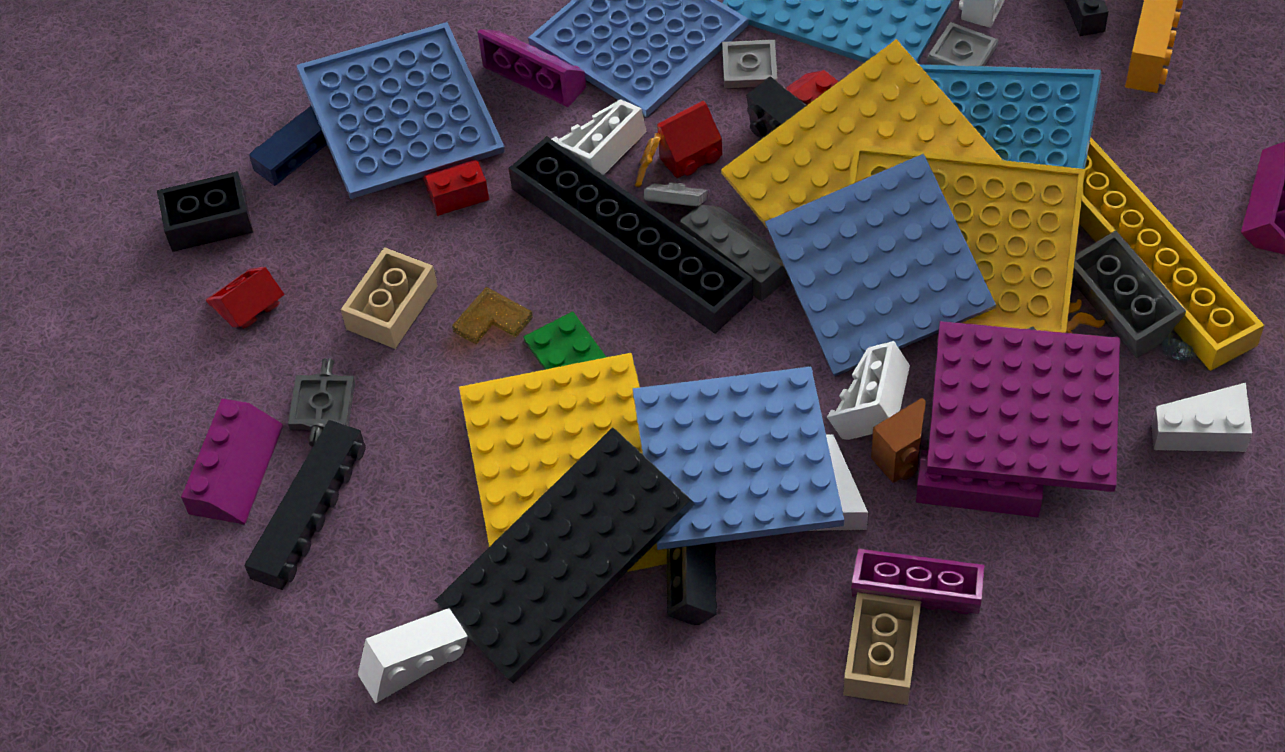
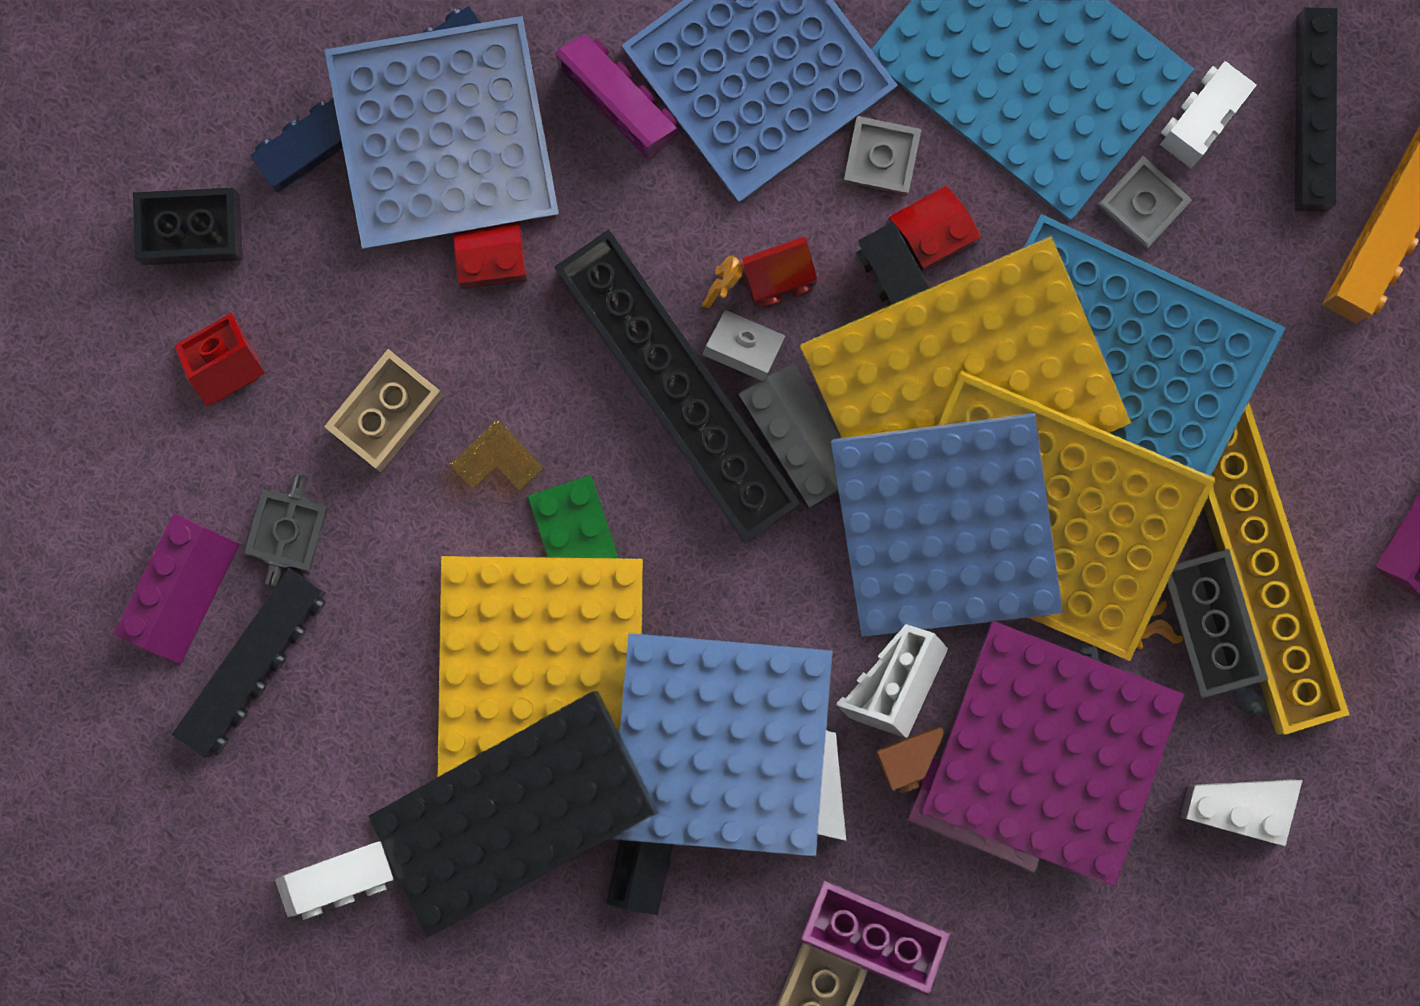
camera: 10 degrees right, 30 degrees up
white wedge [552,99,647,175] -> none

